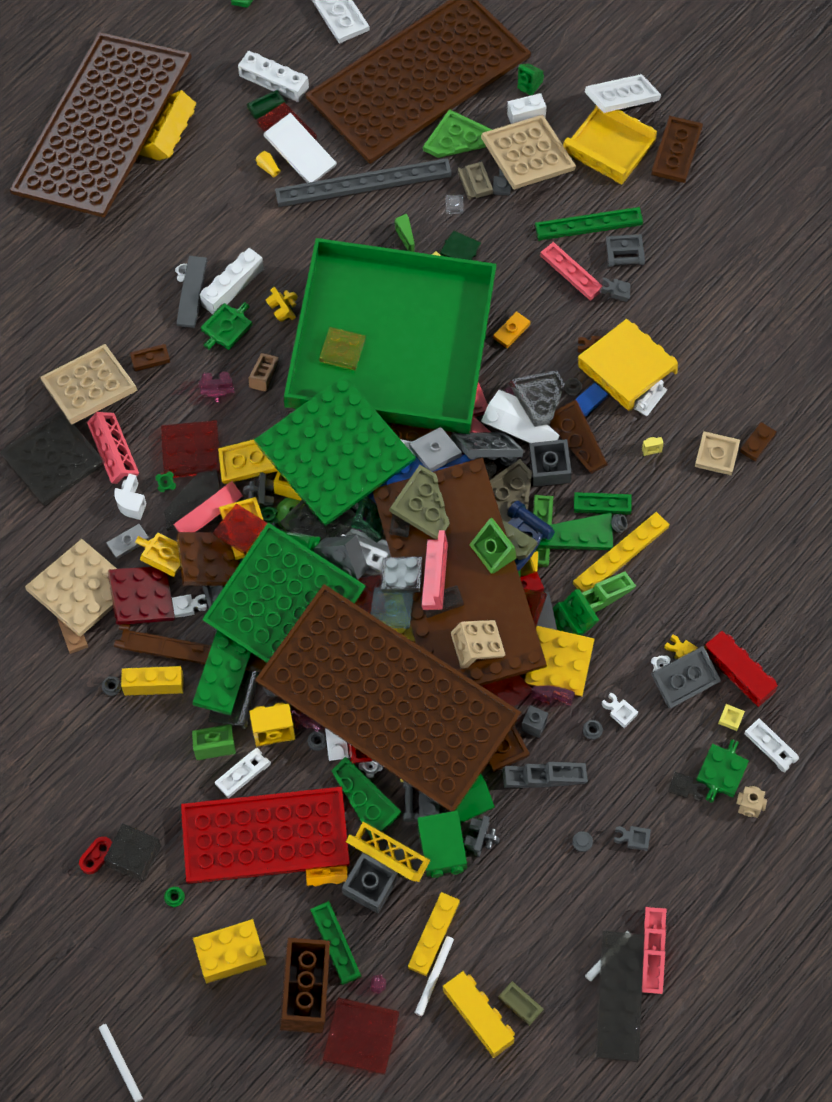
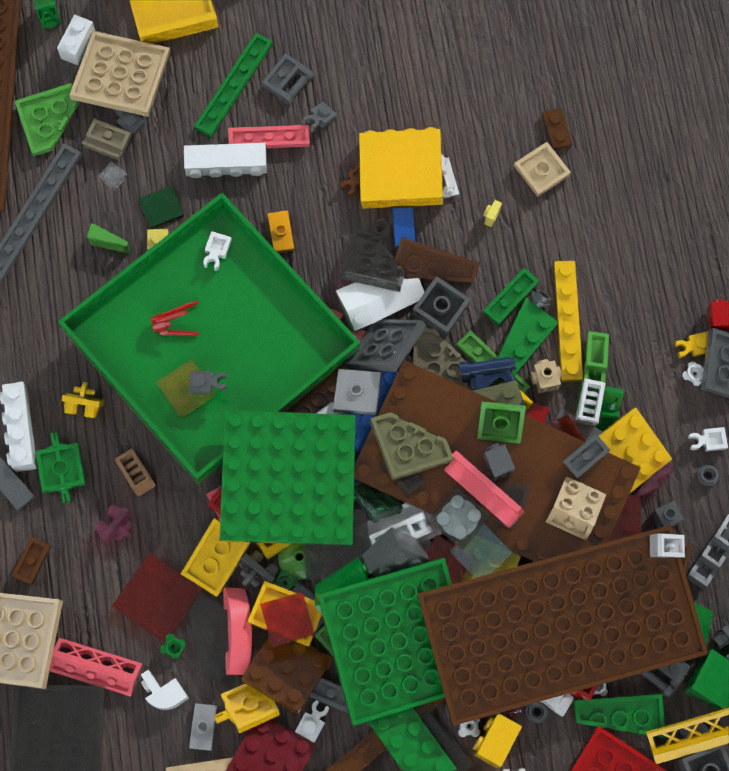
camera: 55 degrees left, 10 degrees up
none -> red plant [151,300,199,336]
none -> white brick [184,143,267,178]
none -> dark grey plate [189,371,228,395]
none -> white plate [203,231,232,271]
none -> white plate [458,719,480,737]
none -> dark grey brick [482,443,515,482]
none -> tan brick [530,359,562,394]
none -> dark grey plate [562,434,610,479]
none -> white slope [575,378,606,426]
none -> white slope [650,534,685,557]

